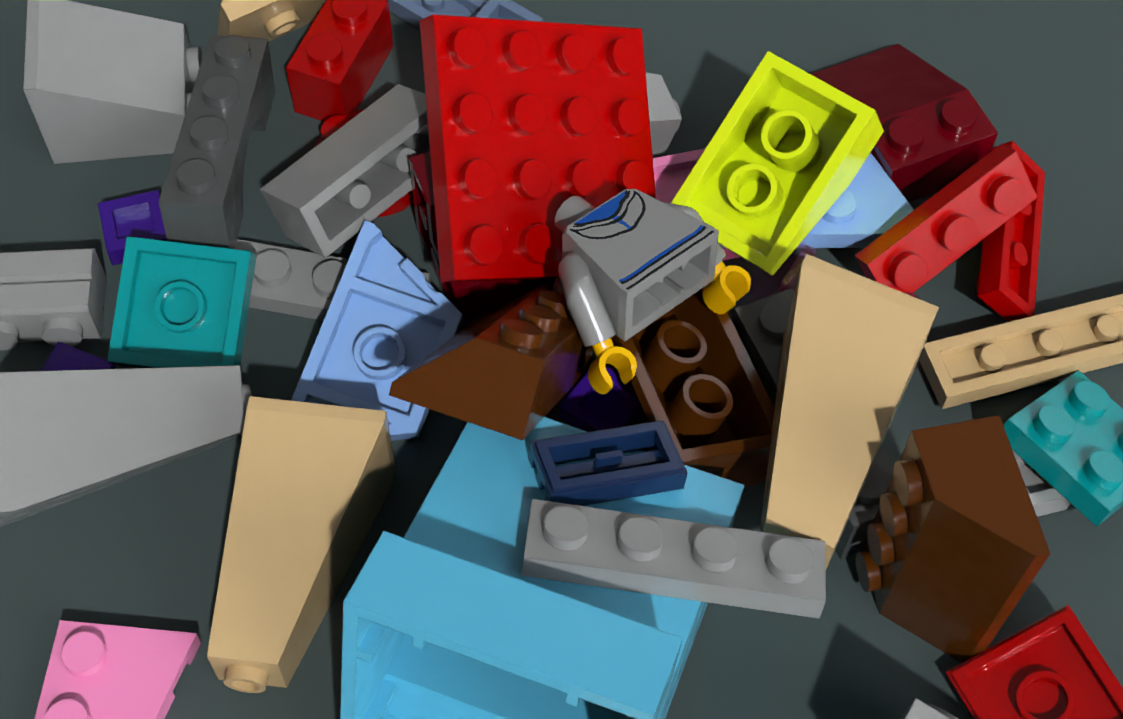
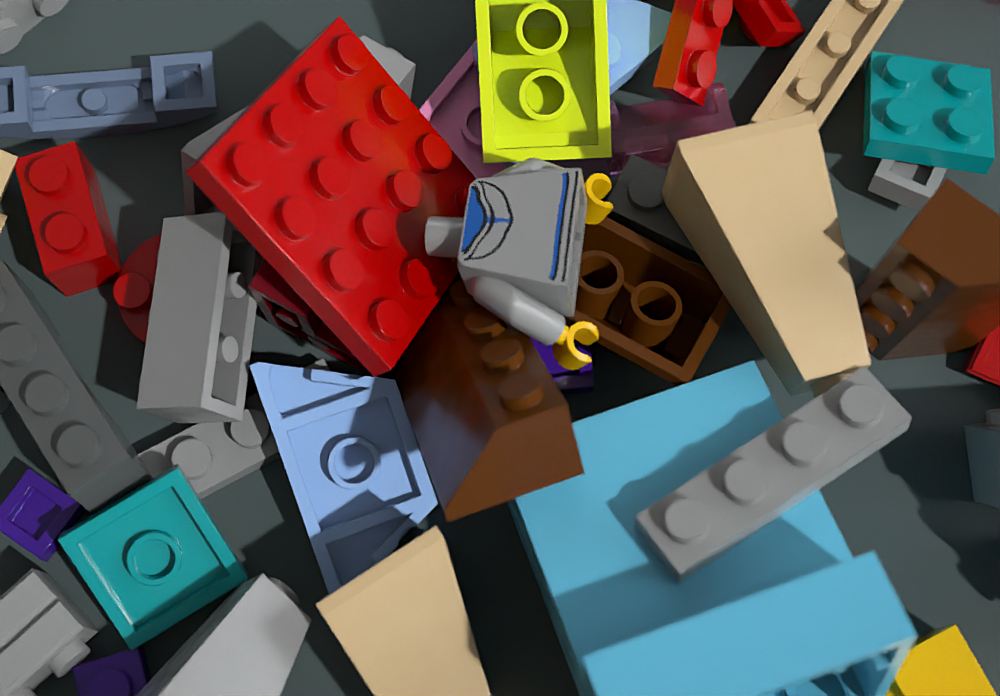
camera: 40 degrees left, 15 degrees up
dark blue tile [528,420,688,506] -> none

